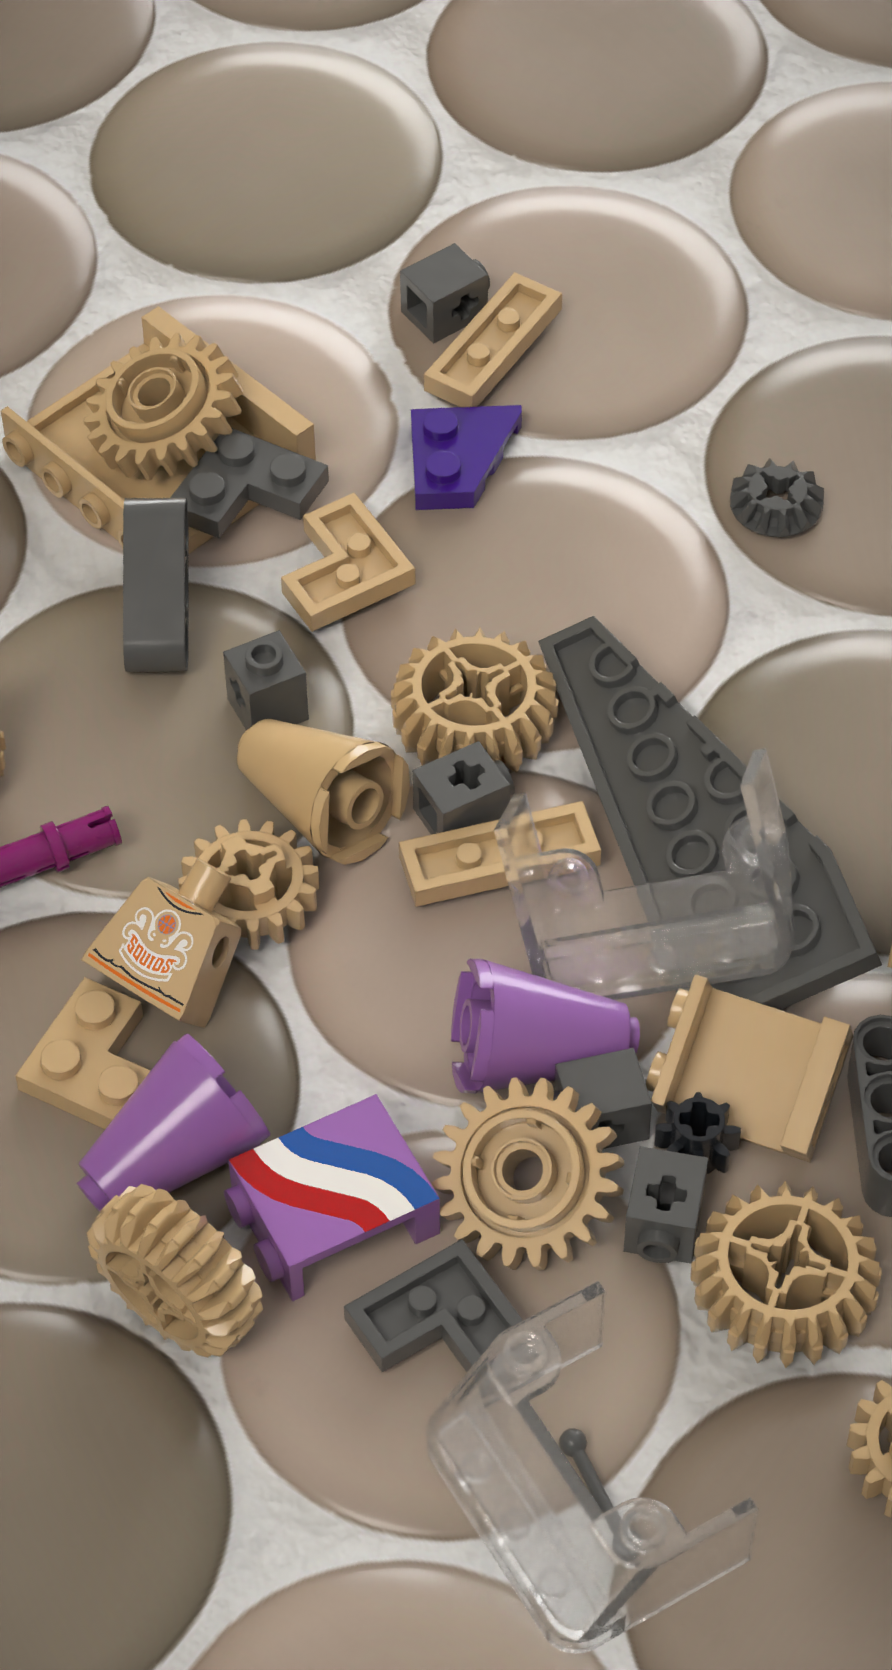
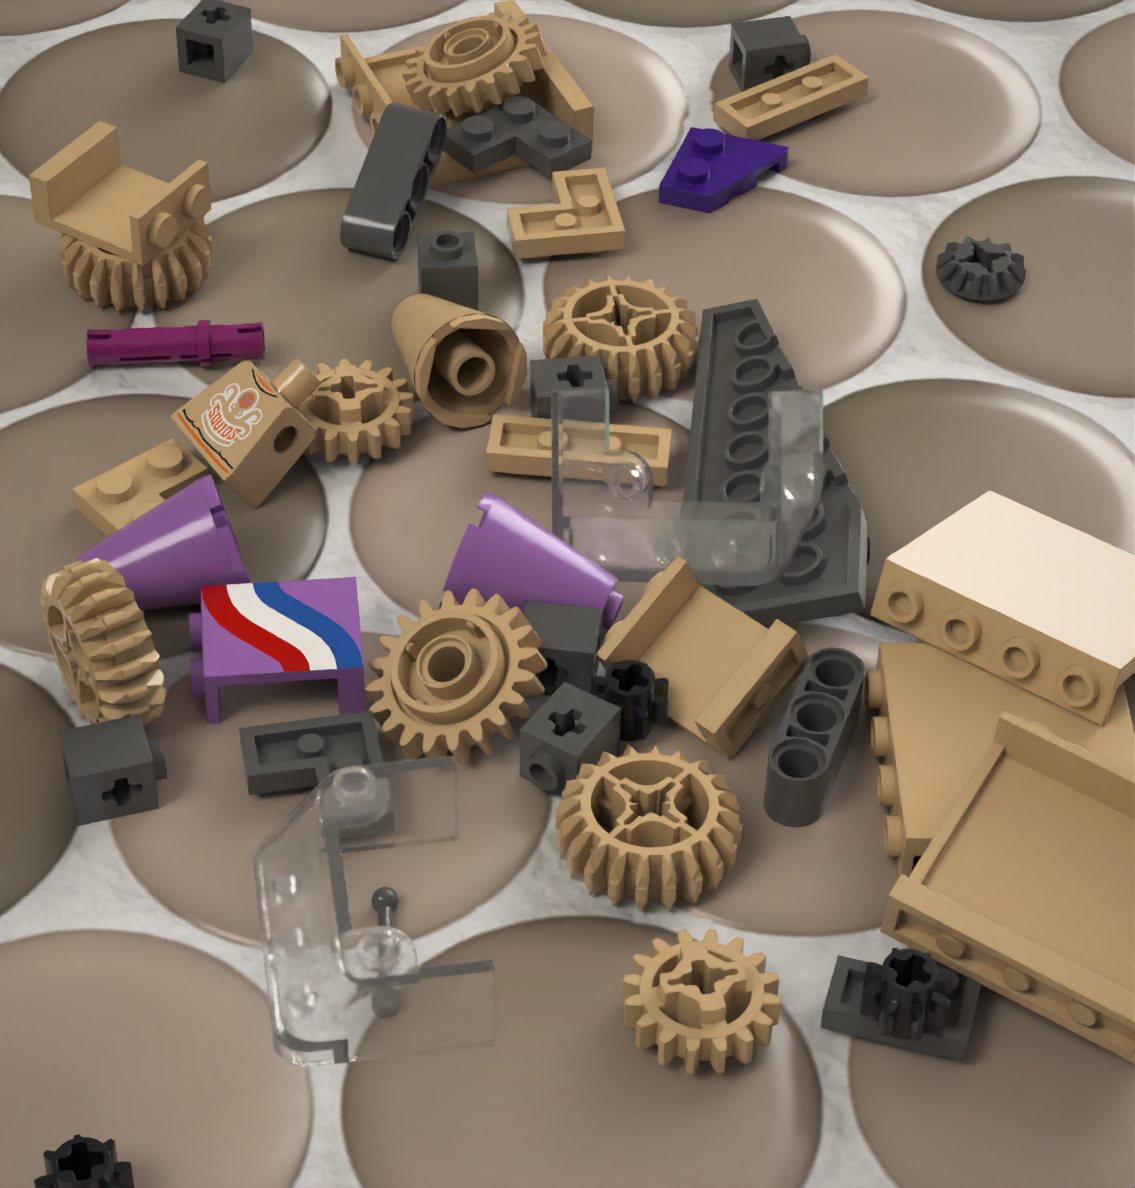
camera: 20 degrees right, 10 degrees down
none -> dark grey brick [59,715,167,826]

